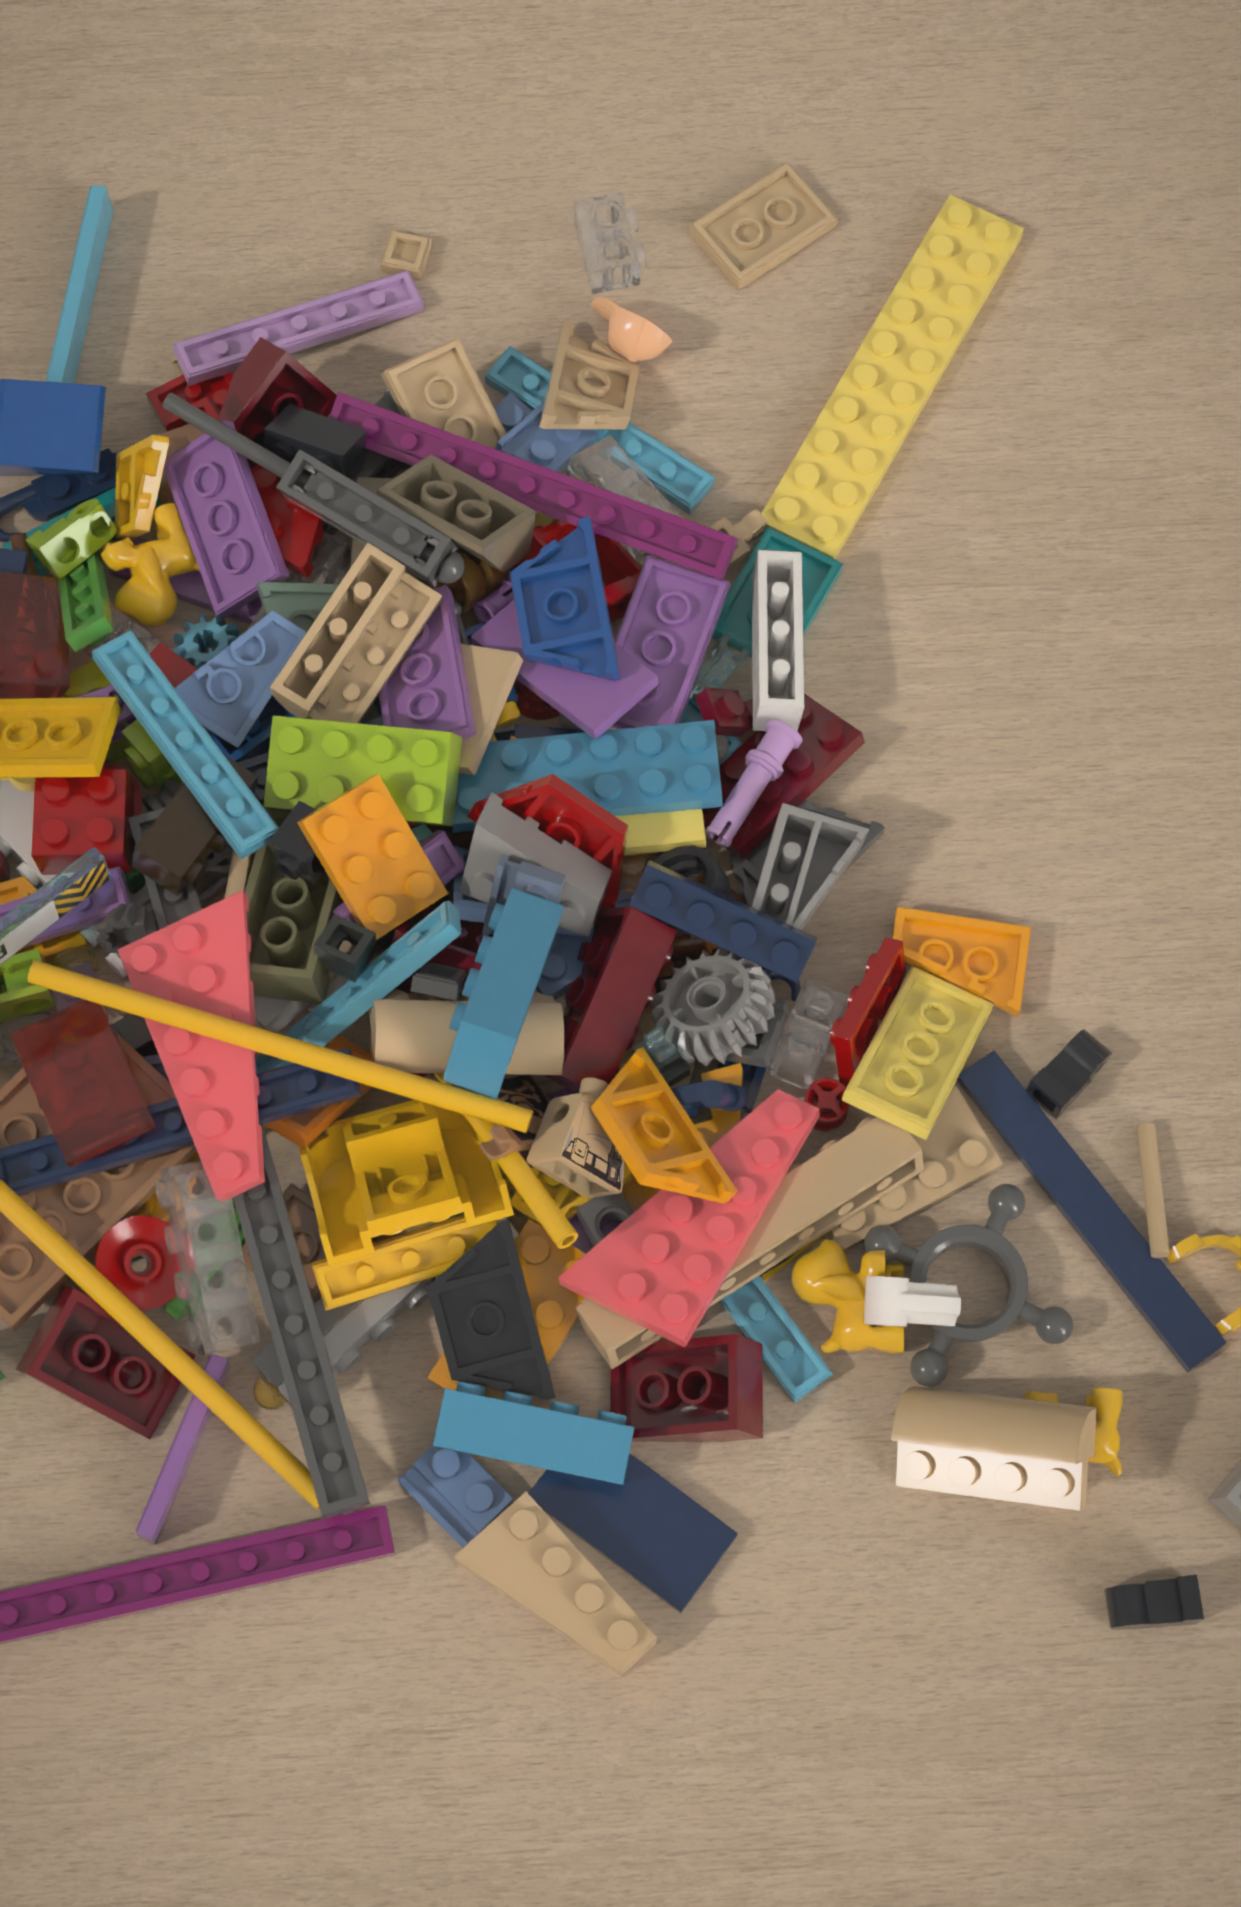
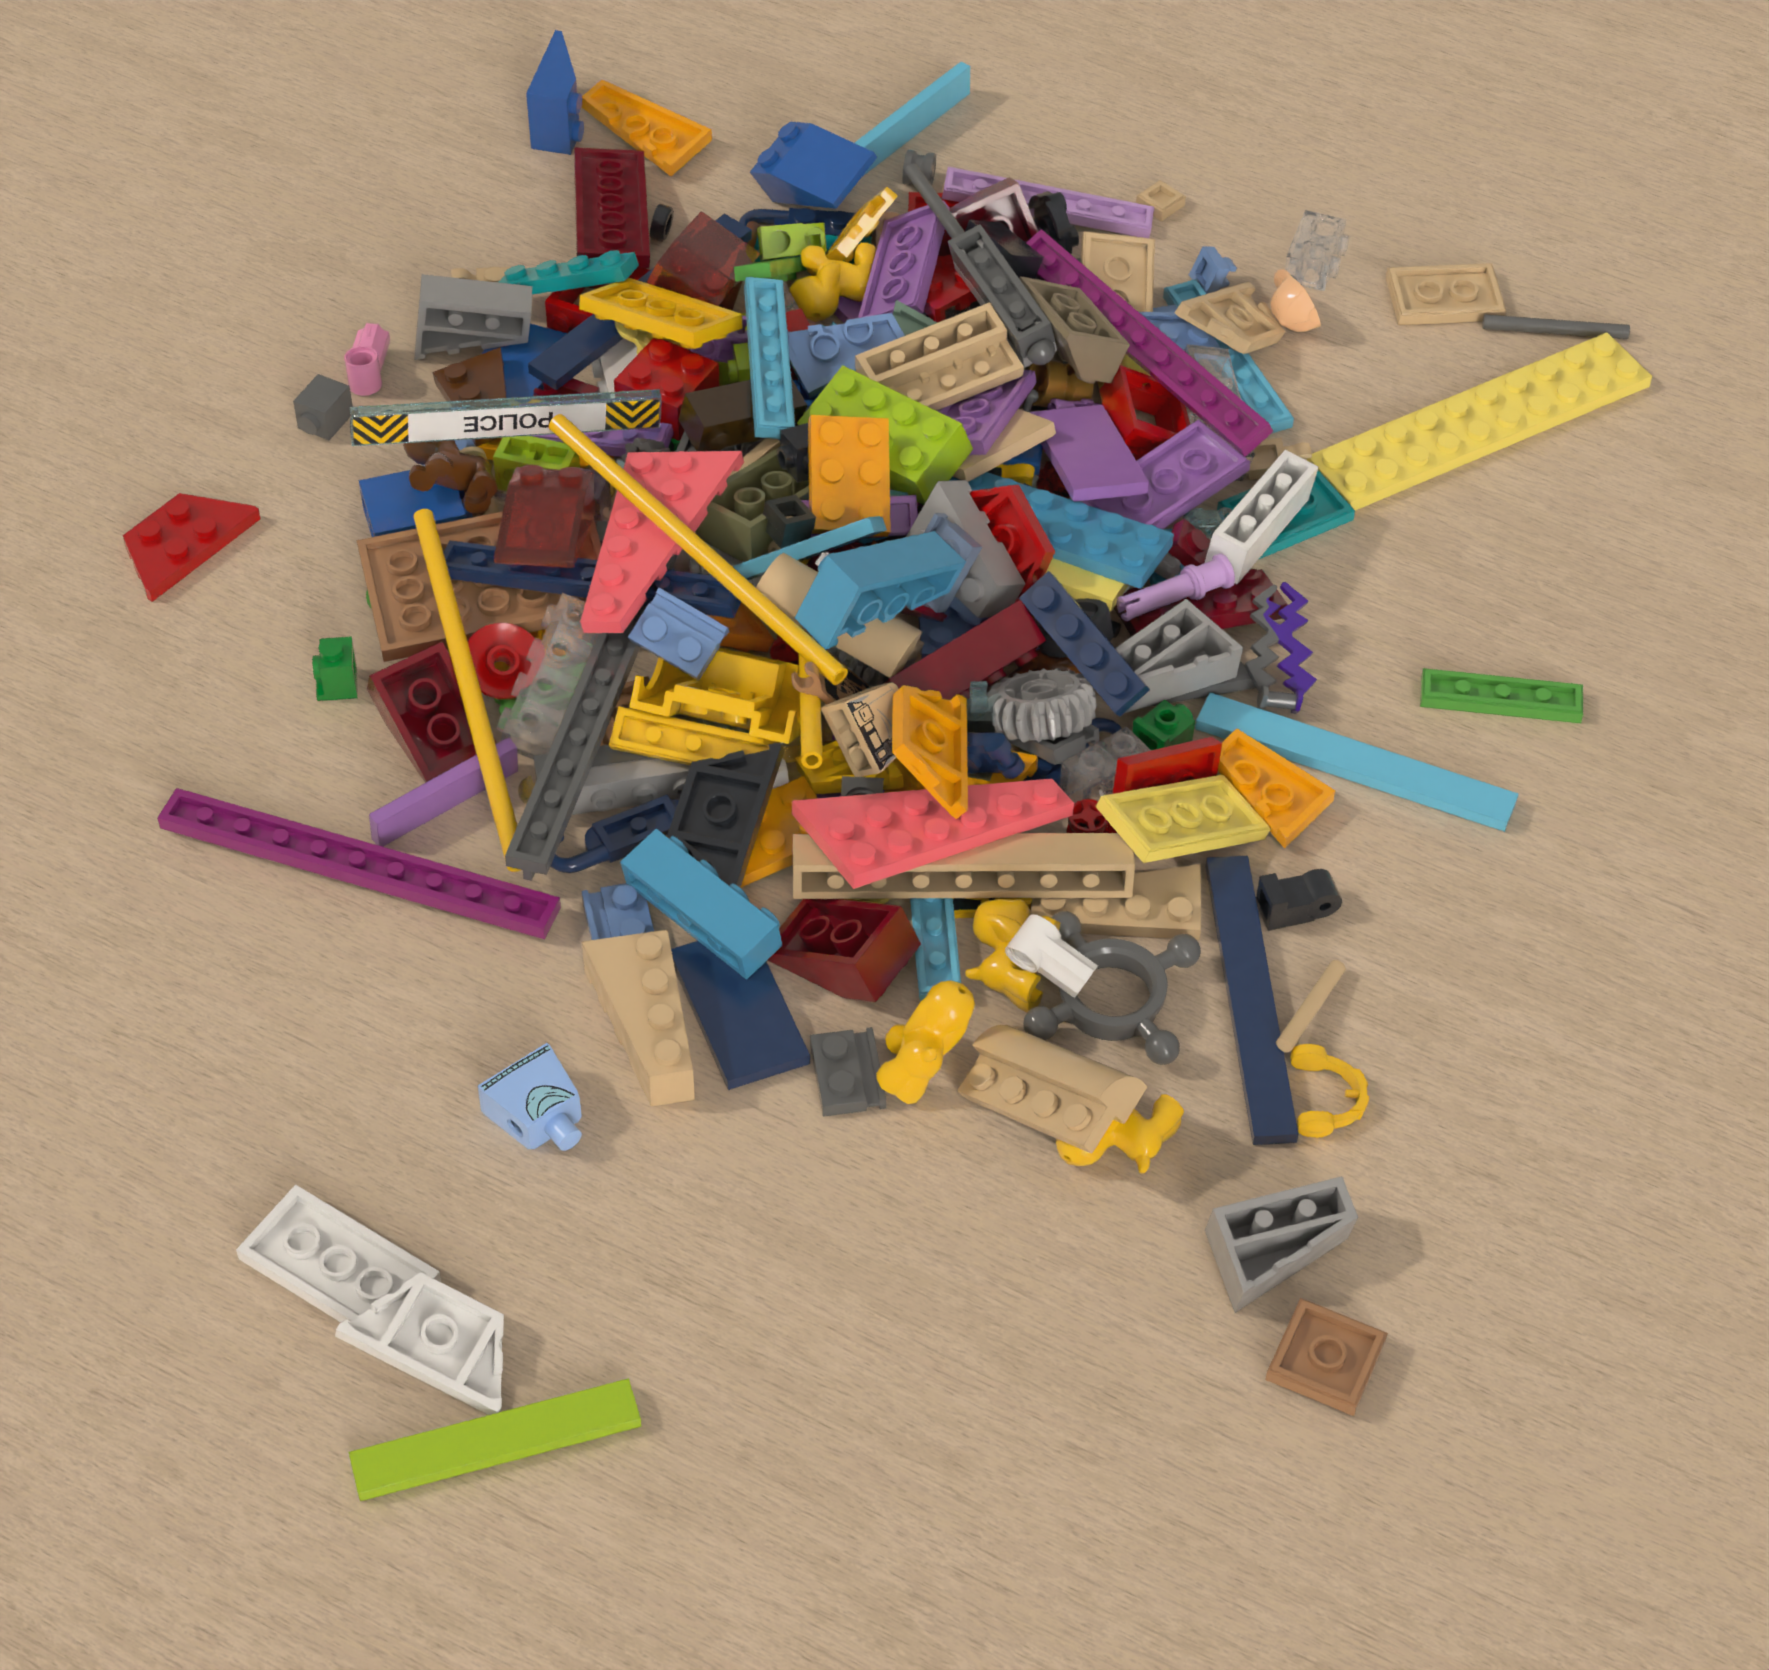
camera: 30 degrees right, 20 degrees down
blue wing [510,516,621,681] -> none
black leg [1104,1574,1204,1630] -> none
none -> light blue torso [478,1043,582,1151]
none -> dark blue plate [550,794,679,873]
none -> medium blue plate [628,588,730,681]
none -> dark grey plate [810,1027,886,1117]
none -> yellow animal [876,980,975,1104]
none -> dark grey wheel [902,150,936,185]
none -> black plate [1028,191,1079,254]
none -> green brick [1130,700,1195,753]
none -> medium blue tile [1189,246,1237,294]
none -> medium azure tile [1195,692,1519,832]
none -> piece [1244,582,1317,714]
none -> bright green tile [1420,668,1583,724]
none -> dark grey bar [1482,314,1630,339]

